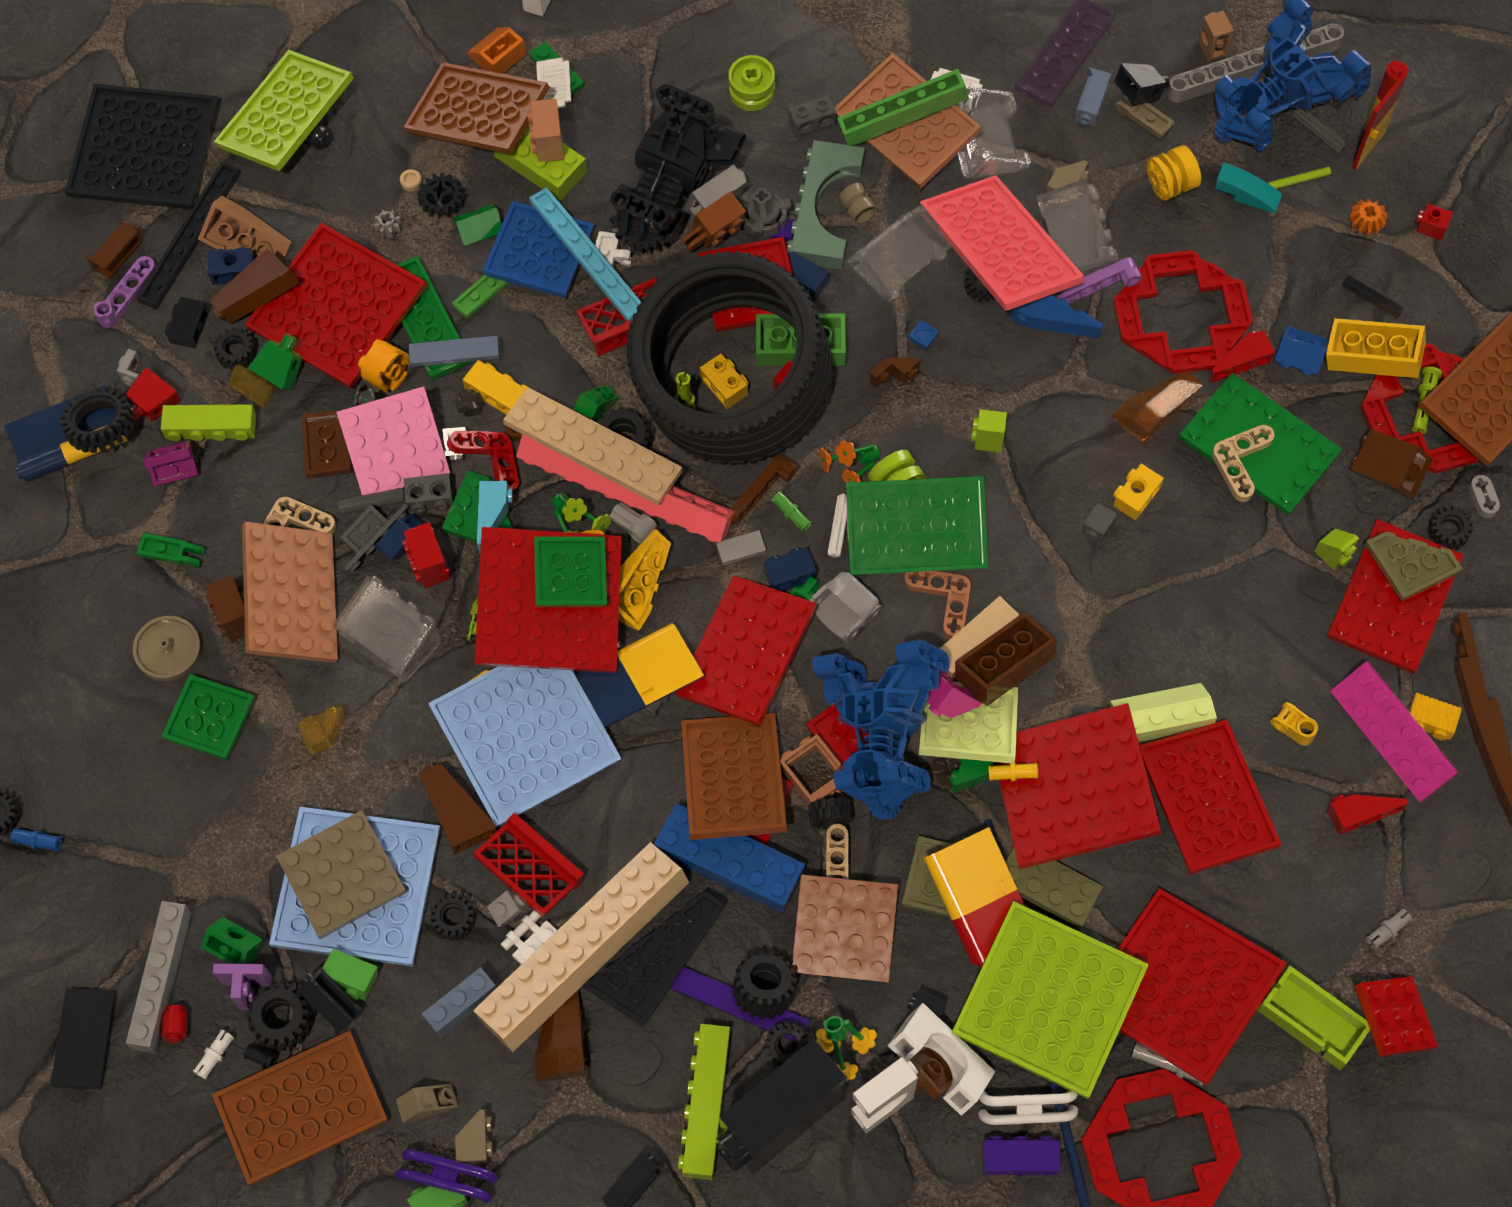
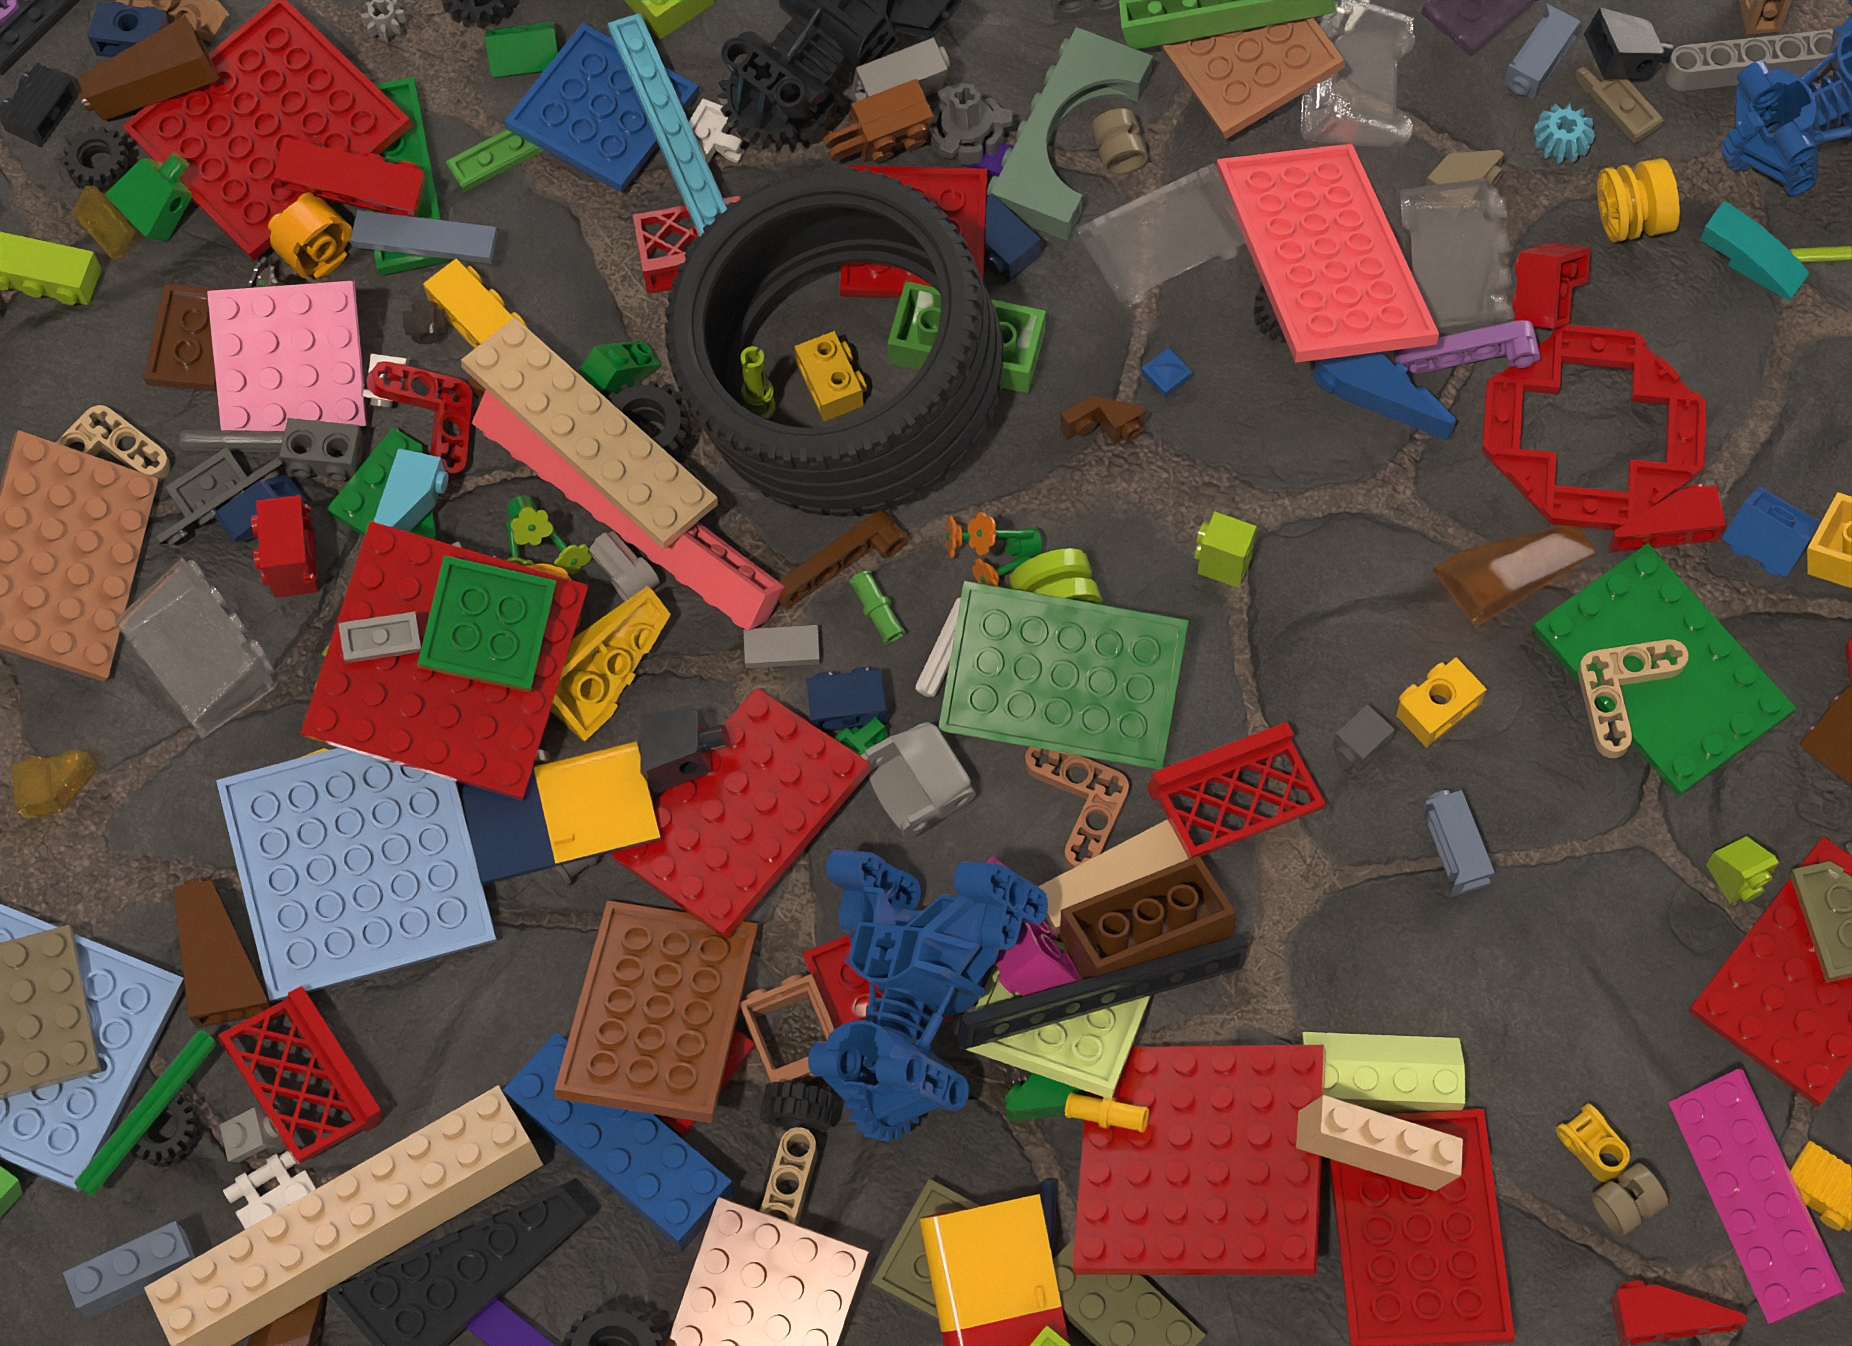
camera: 15 degrees right, 0 degrees up
none -> green axle [75,1030,216,1196]
none -> red brick [273,136,425,217]
none -> light grey plate [338,612,421,663]
none -> black torso [640,709,730,793]
none -> black tile [957,934,1249,1050]
none -> red fence [1147,722,1326,859]
none -> tan brick [1296,1095,1463,1191]
none -> sand blue window [1422,790,1495,898]
none -> red brick [1512,242,1591,329]
none -> medium azure gear [1533,103,1595,165]
none -> dark tan wheel [1591,1163,1669,1237]

